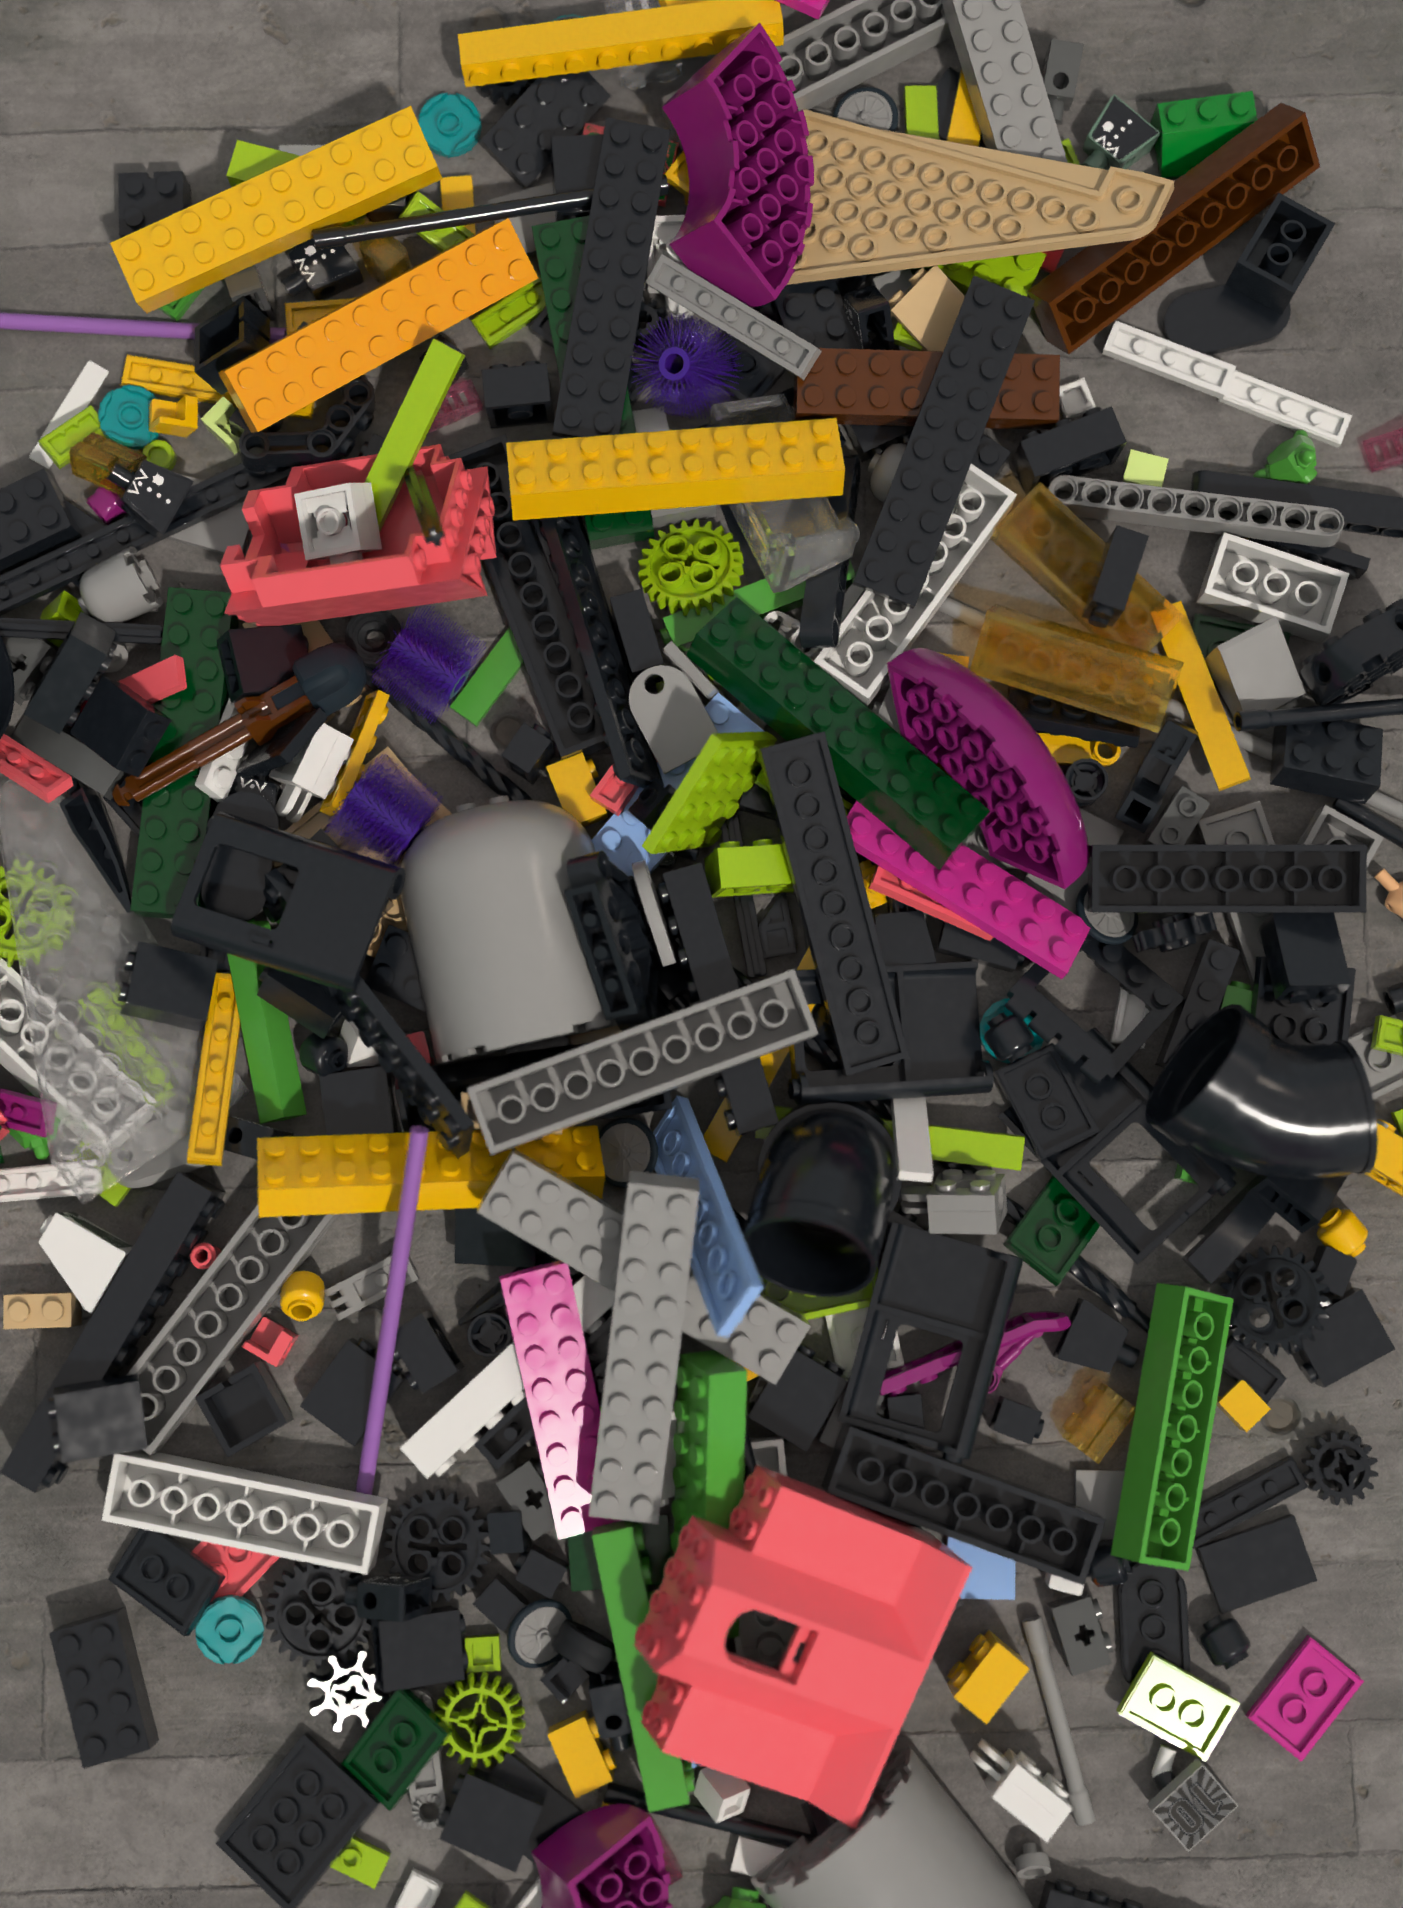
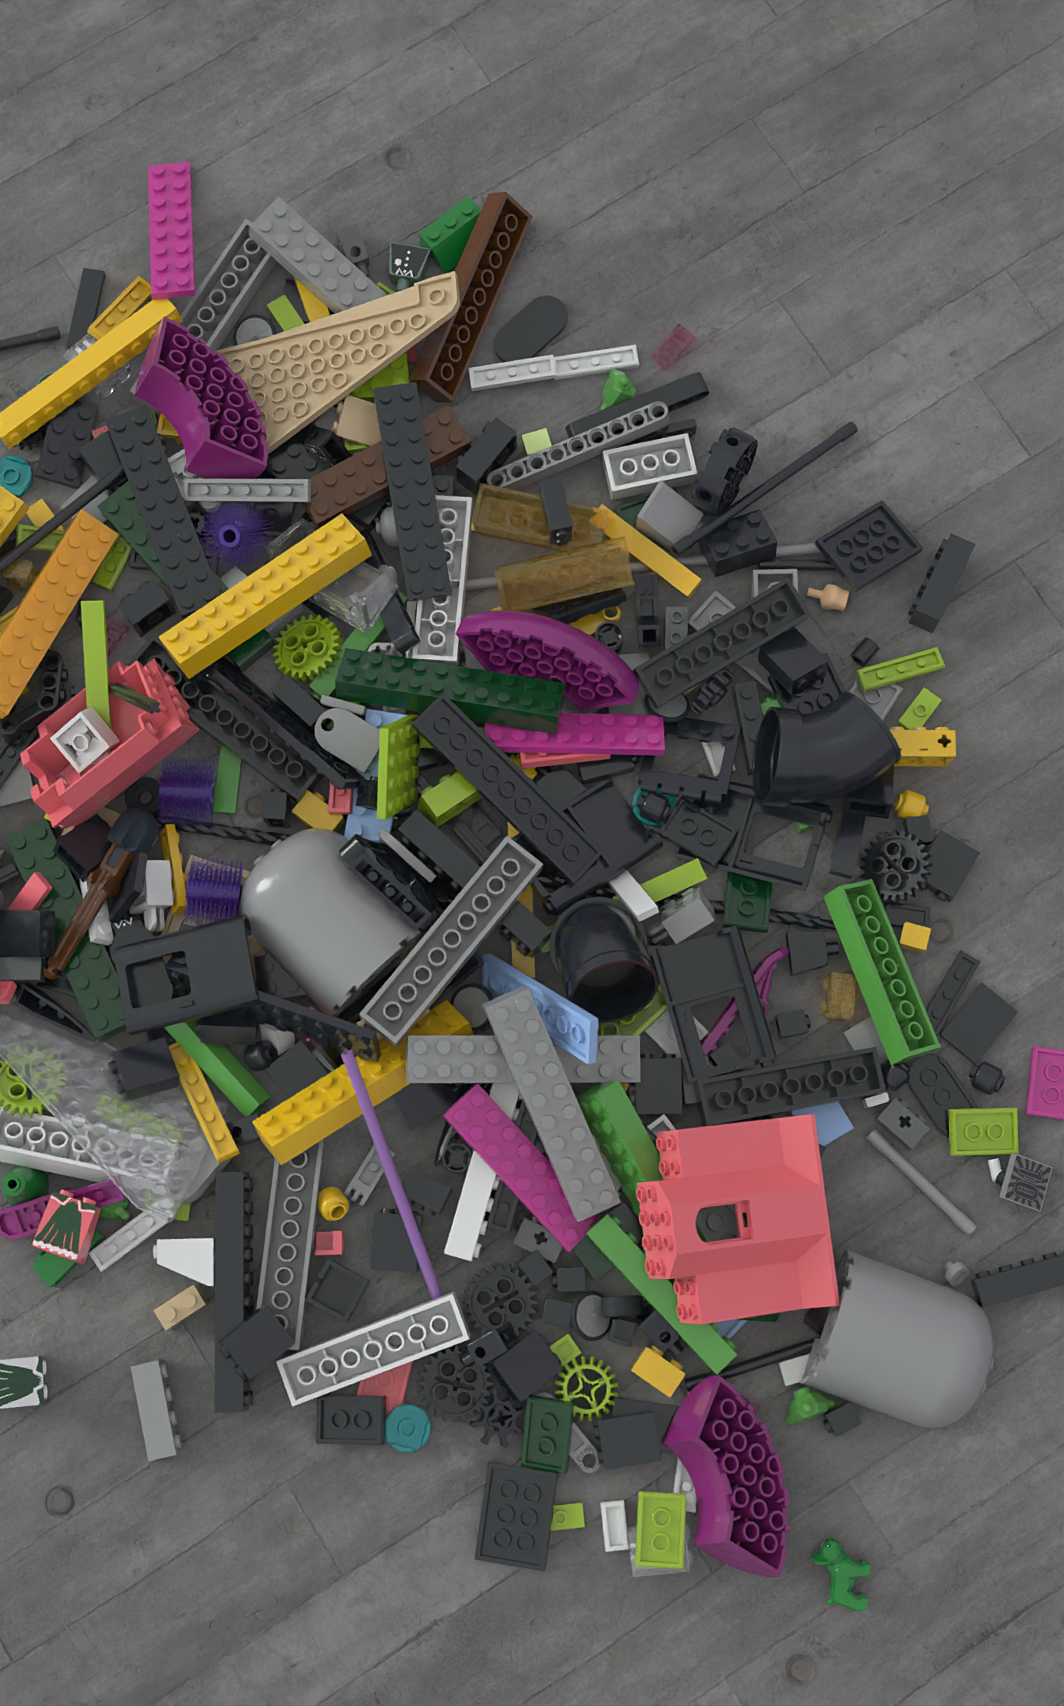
camera: 30 degrees left, 5 degrees down
black brick [49,1607,159,1769] -> none
coral pin [190,1243,221,1270] -> none
white panel [694,1767,751,1824] -> none
yellow brick [947,1630,1029,1724] -> none
white brick [969,1739,1073,1842] -> none
white tile [1059,378,1096,420] -> none
black brick [1226,193,1336,315] -> none
black gear [1301,1430,1378,1505] -> none

